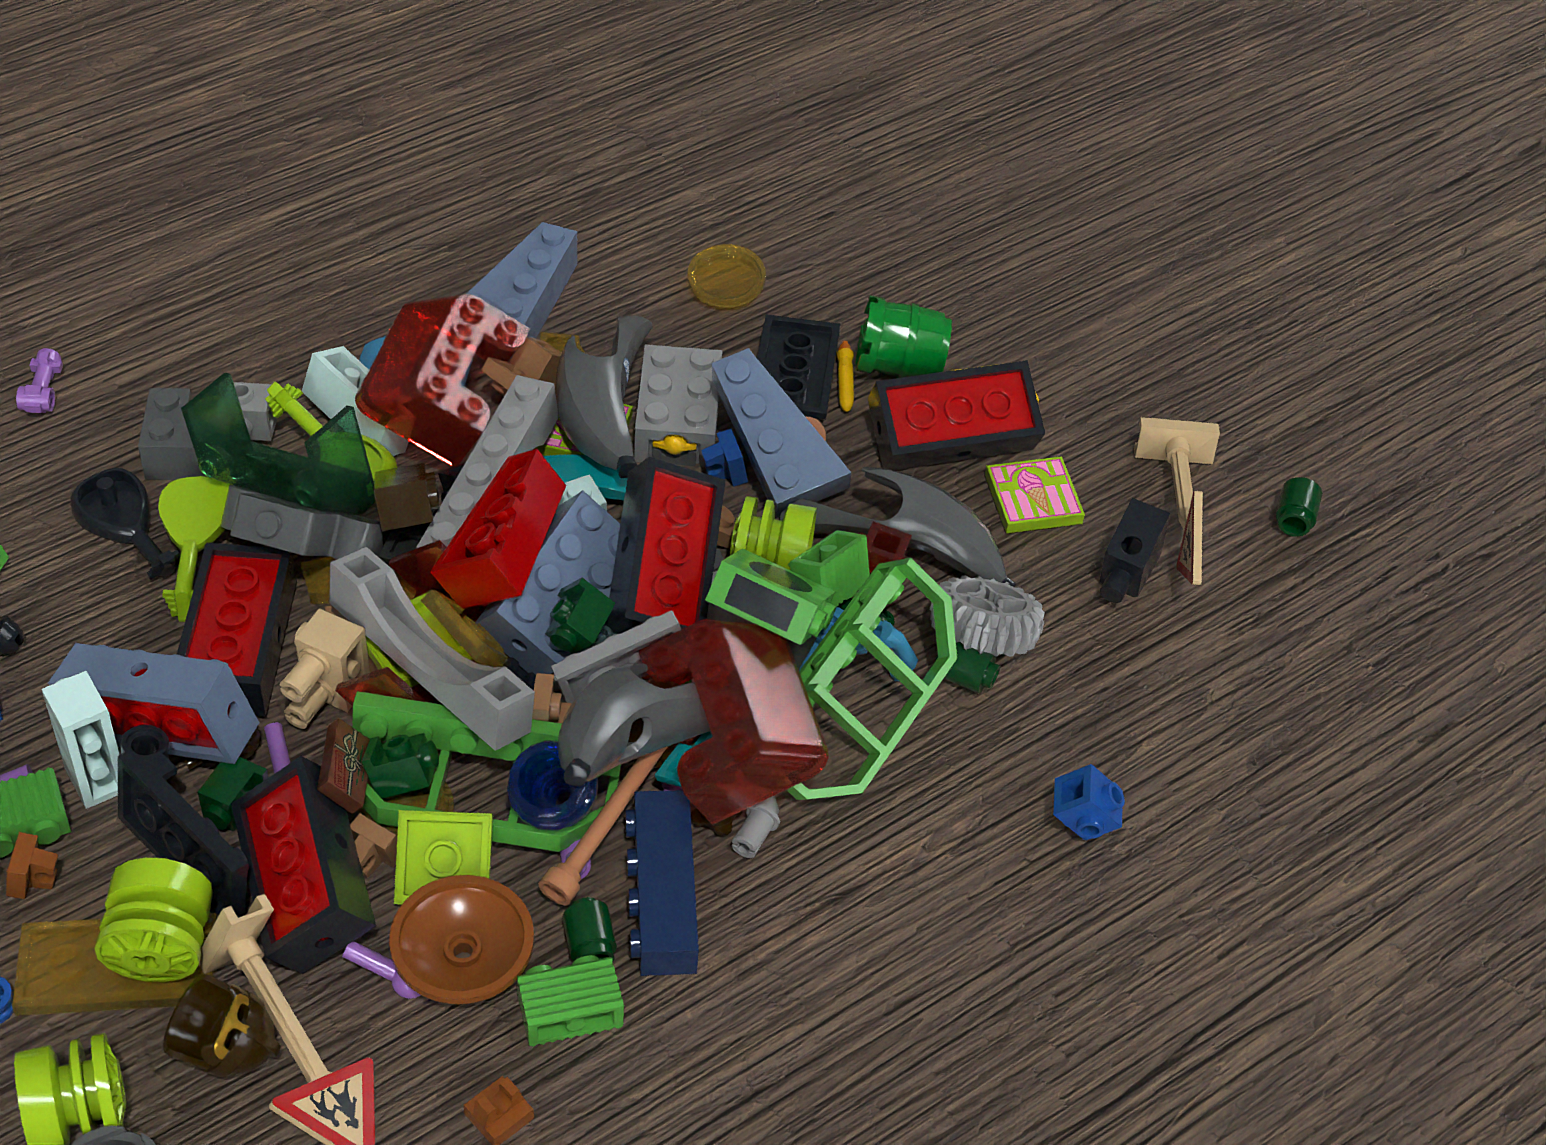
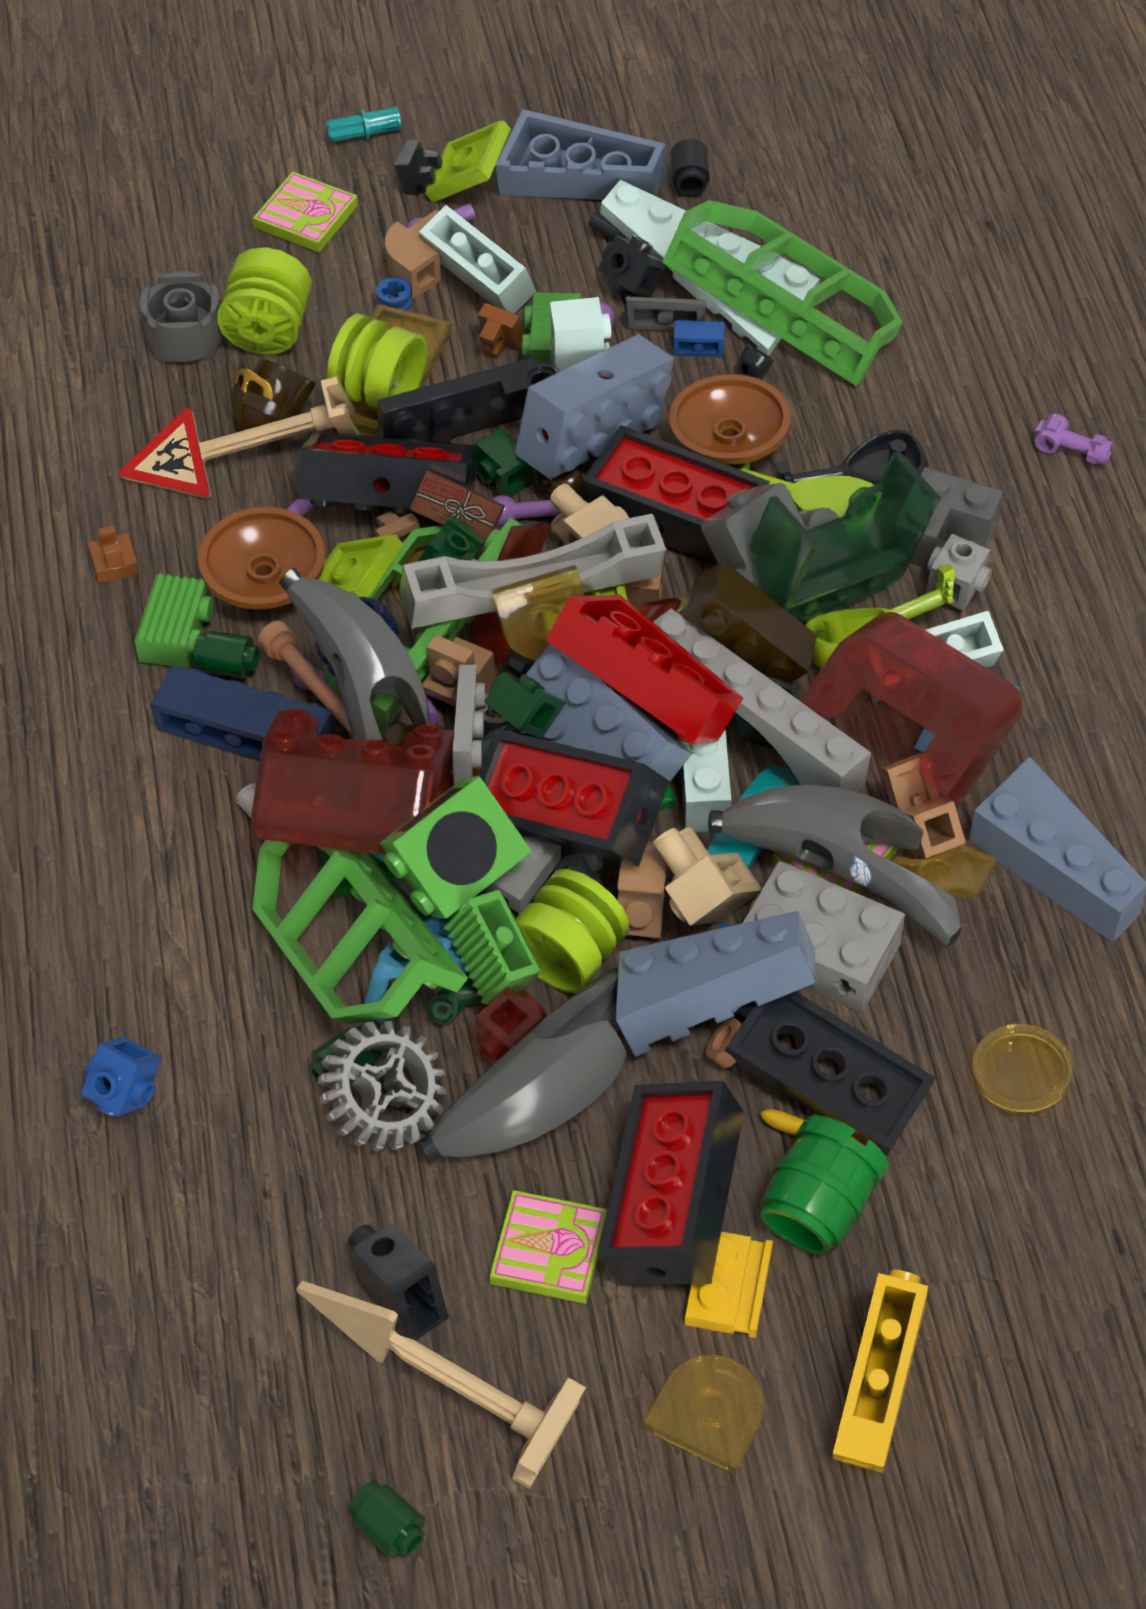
camera: 120 degrees right, 5 degrees up
none -> clear yellow tile [644,1355,763,1474]
none -> tan brick [653,827,762,926]
none -> dark orange dish [669,374,791,465]
none -> yellow slope [833,1269,928,1473]

